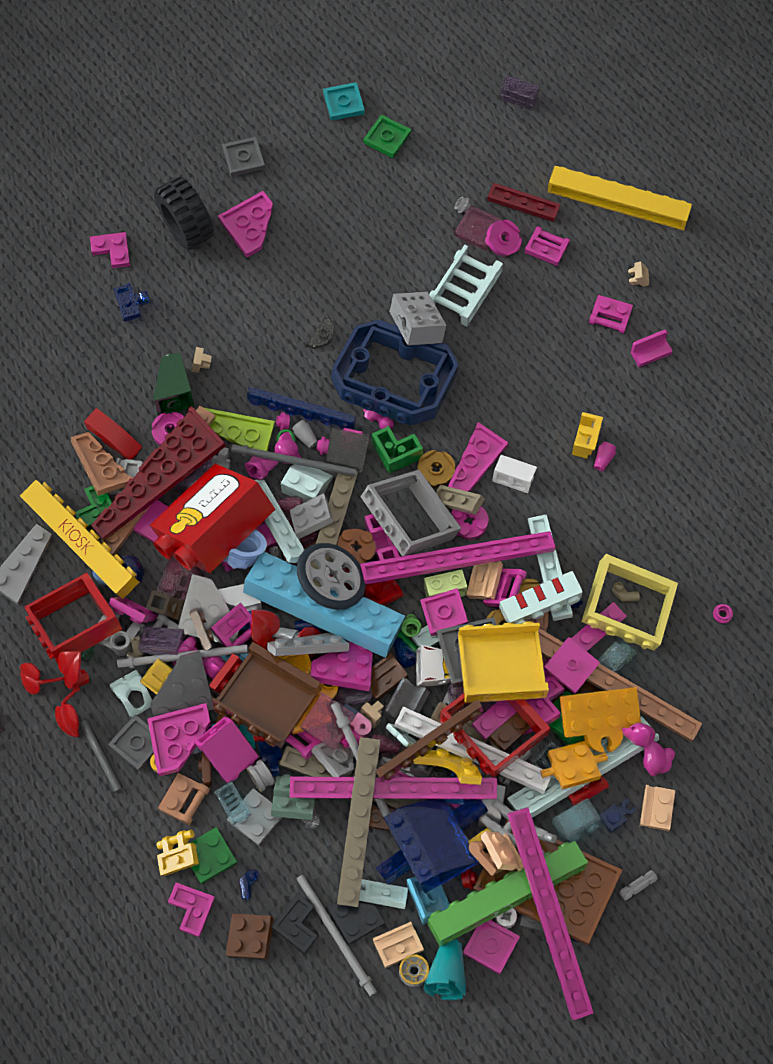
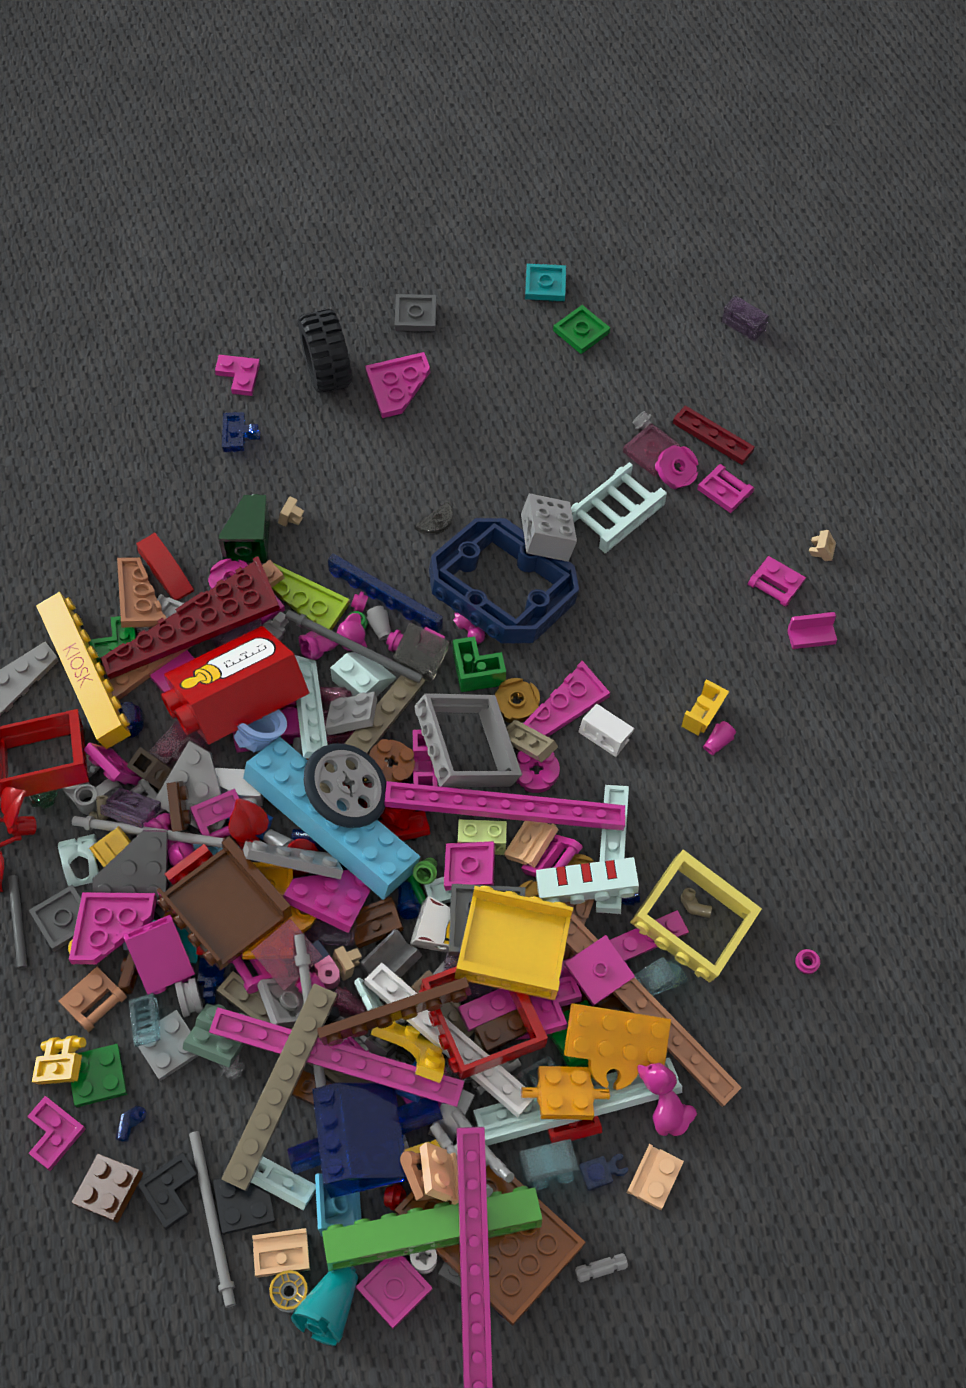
camera: 15 degrees right, 5 degrees down
yellow brick [547,166,692,231] -> none

